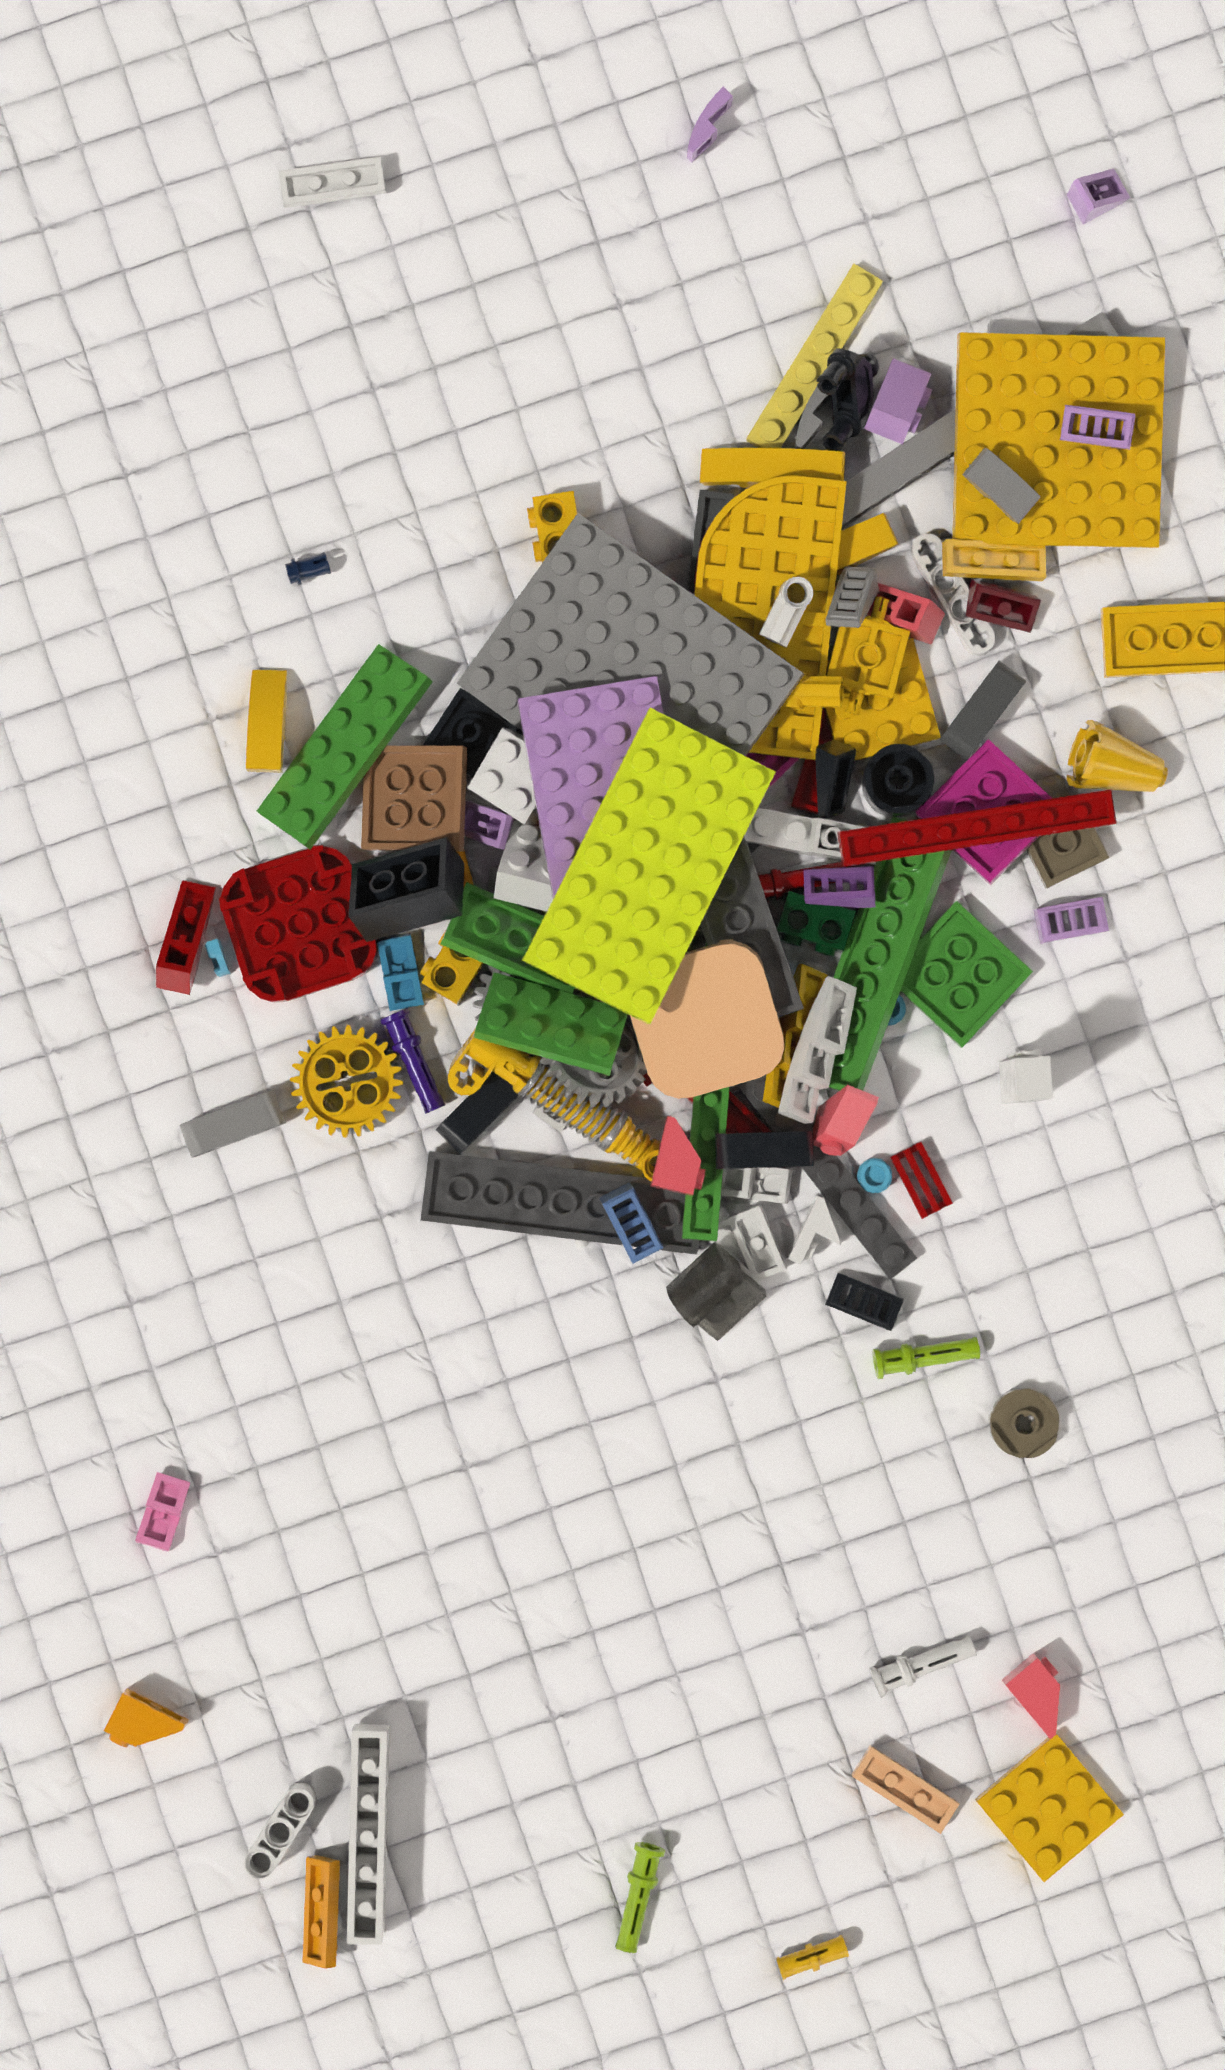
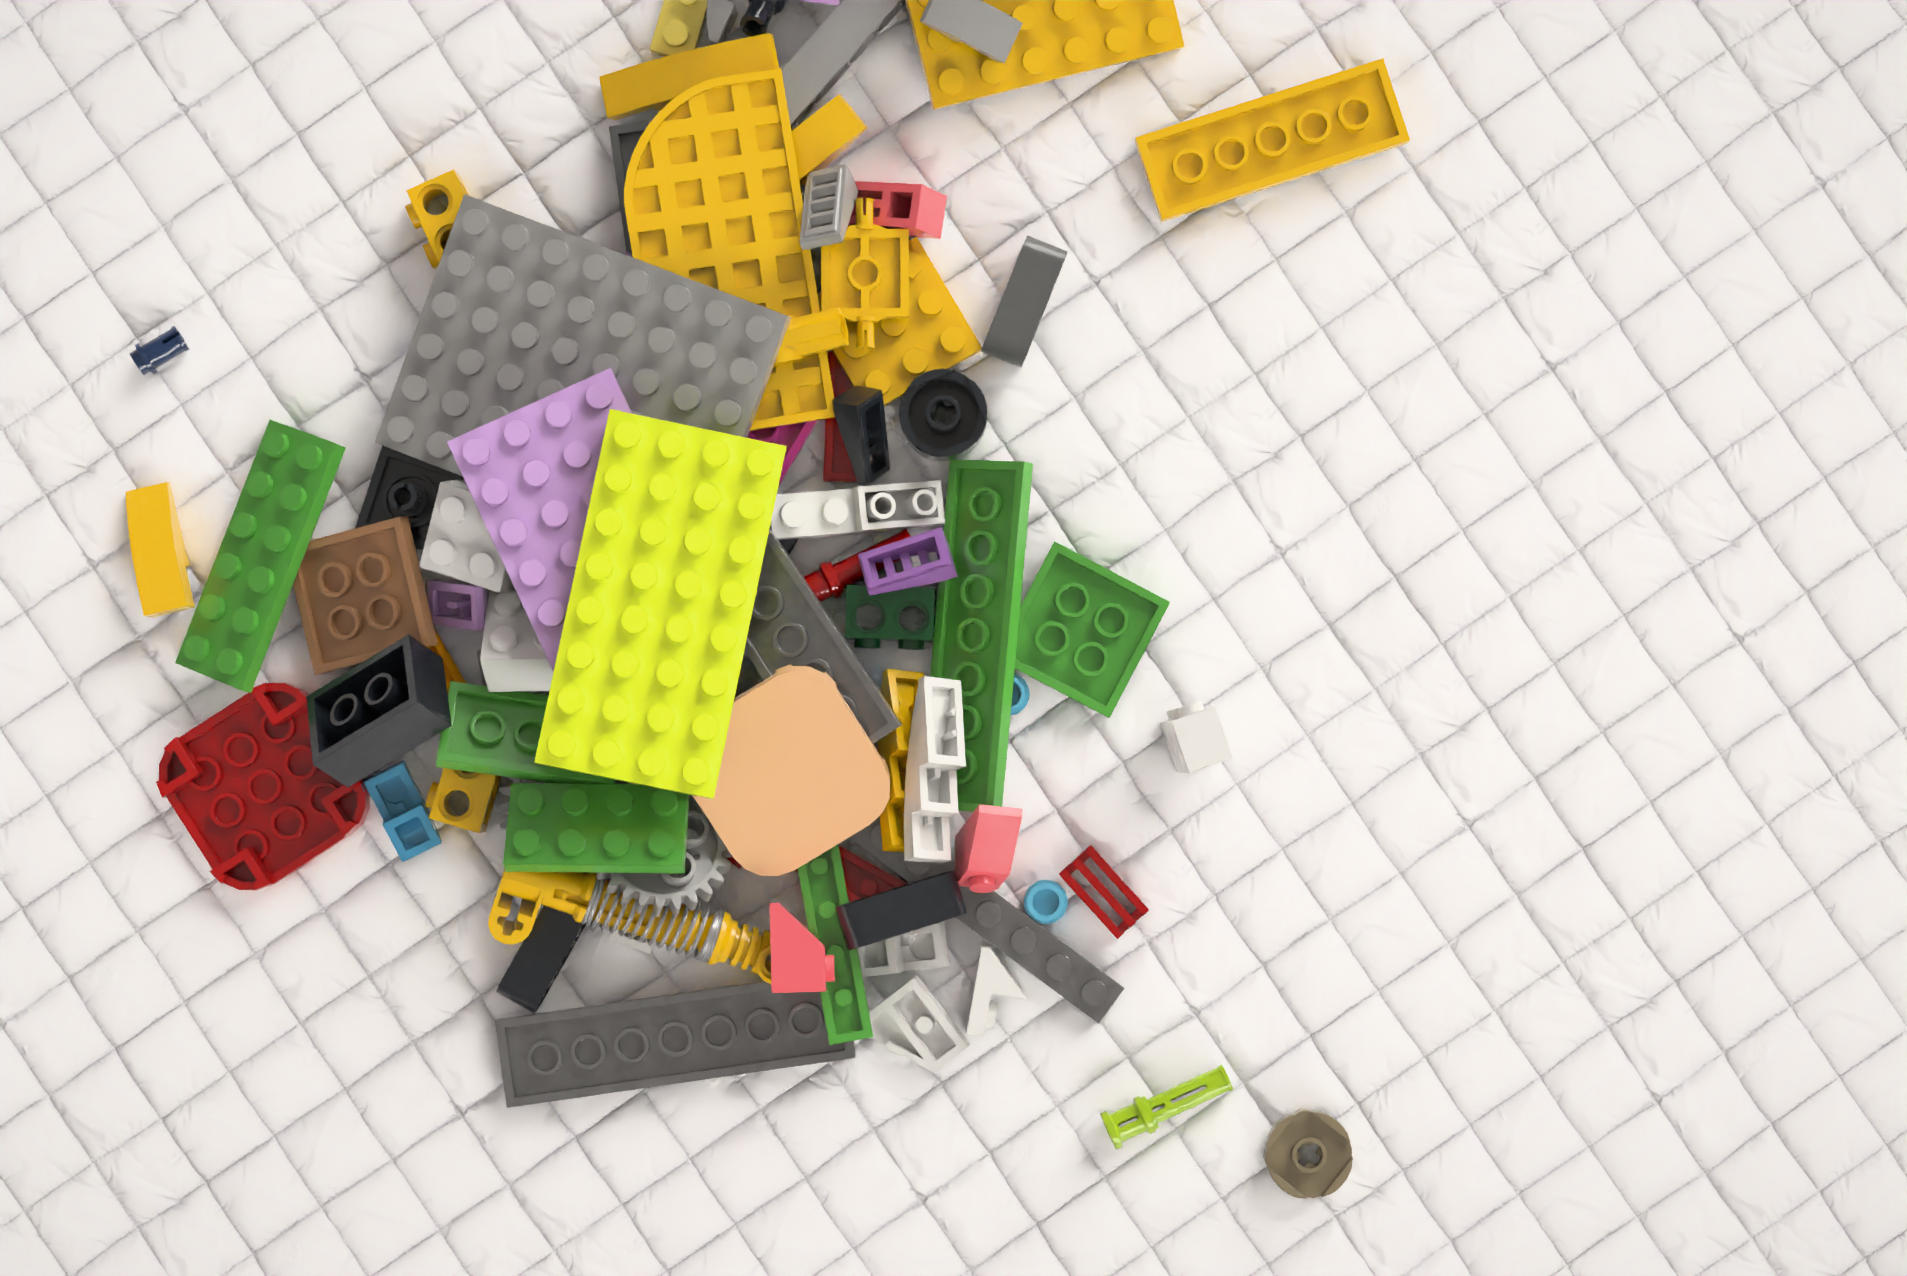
camera: 10 degrees left, 0 degrees up
red slope [156,880,216,995] -> none
light grey beam [179,1090,286,1158] -> none
medium azure tile [205,939,231,977] -> none
yellow gear [290,1025,404,1138] -> none
dark purple pin [380,1008,445,1114] -> none
medium blue slope [599,1183,663,1264] -> none
clear smoke brick [666,1242,767,1341] -> none
white piece [759,577,813,648] -> none
black slope [825,1273,904,1331] -> none
red tile [837,789,1117,867] -> none
white beam [911,533,995,656] -> none
dark pink plate [915,739,1052,886] -> none
yellow plate [942,539,1046,582] -> none
dark red slope [965,579,1041,633] -> none
dark tan plate [1026,827,1109,889] -> none
lavender slope [1034,897,1109,944] -> none
yellow cone [1067,720,1168,792] -> none

